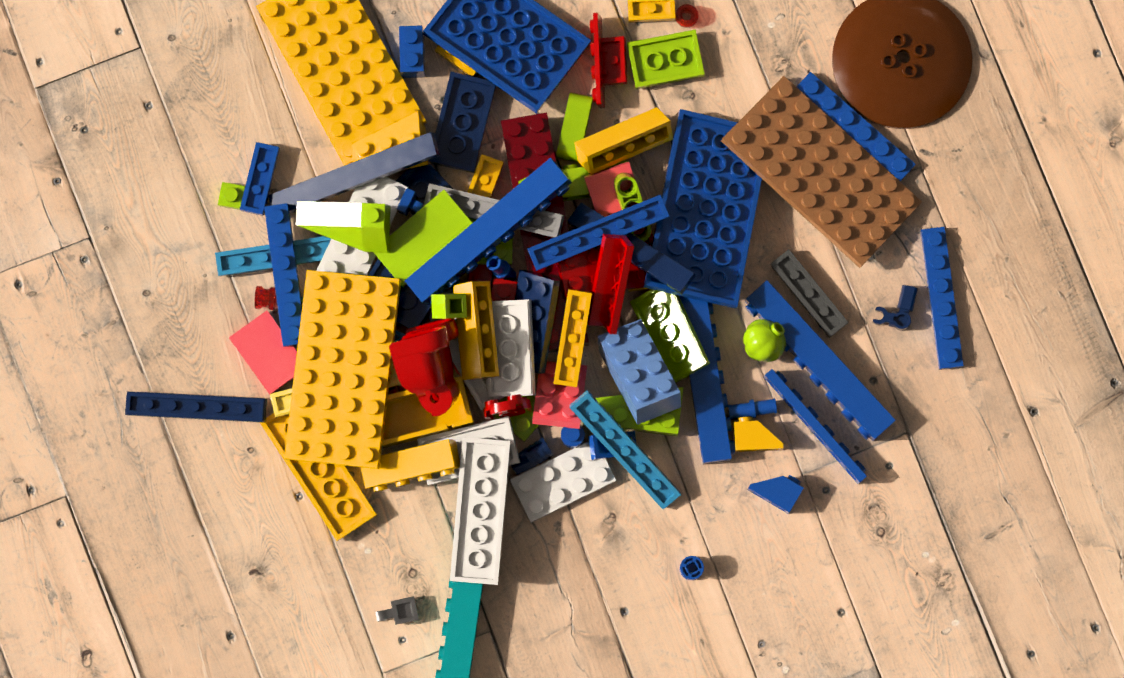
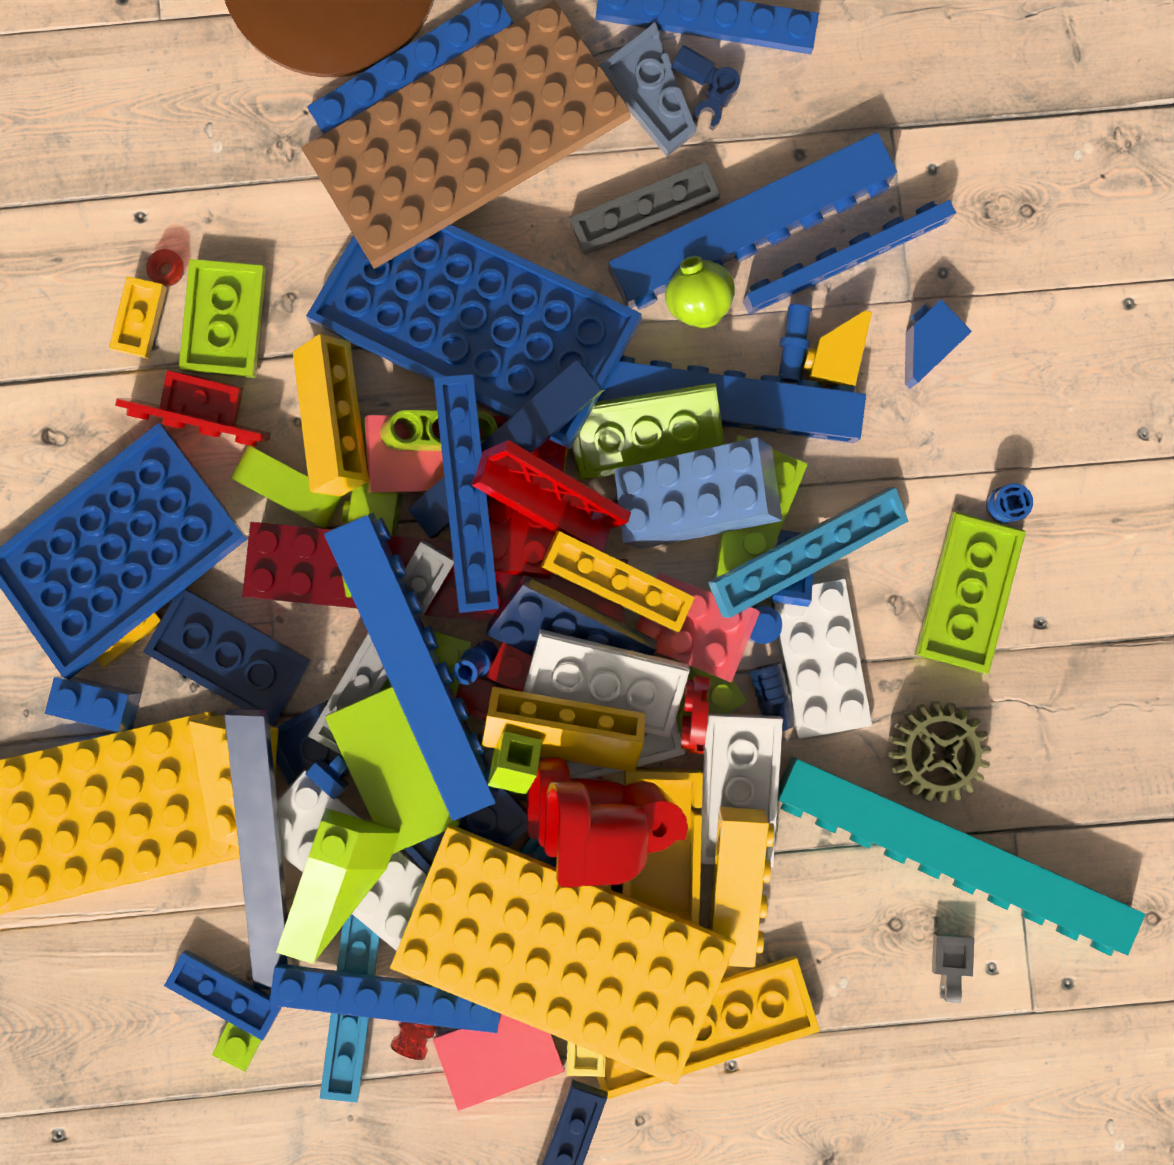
camera: 85 degrees left, 5 degrees up
white plate [450,437,511,585] -> none
yellow plate [467,154,504,198] -> none
none -> sand blue wing [599,22,697,157]
none -> olive gear [887,701,992,803]
none -> lime tile [914,511,1026,674]

